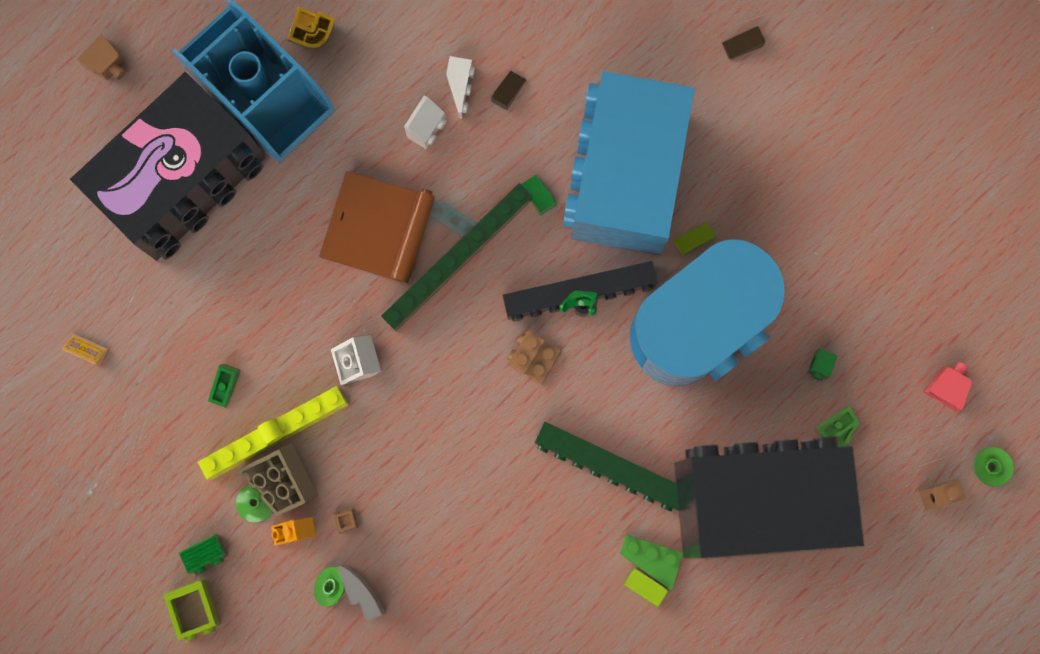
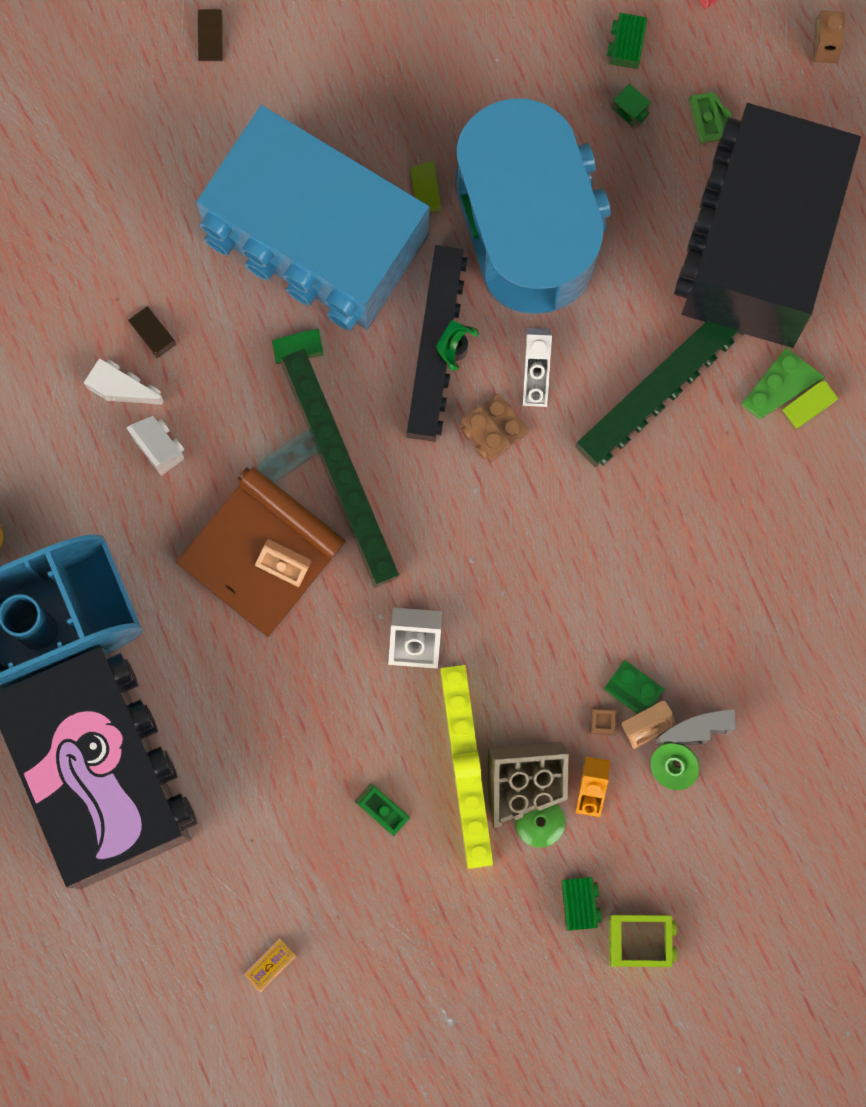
camera: 75 degrees left, 0 degrees up
none -> light nougat slope [255,539,312,587]
none -> white slope [523,328,552,407]
none -> green plate [603,660,665,714]
none -> green brick [607,12,647,69]
none -> light nougat slope [622,701,676,749]

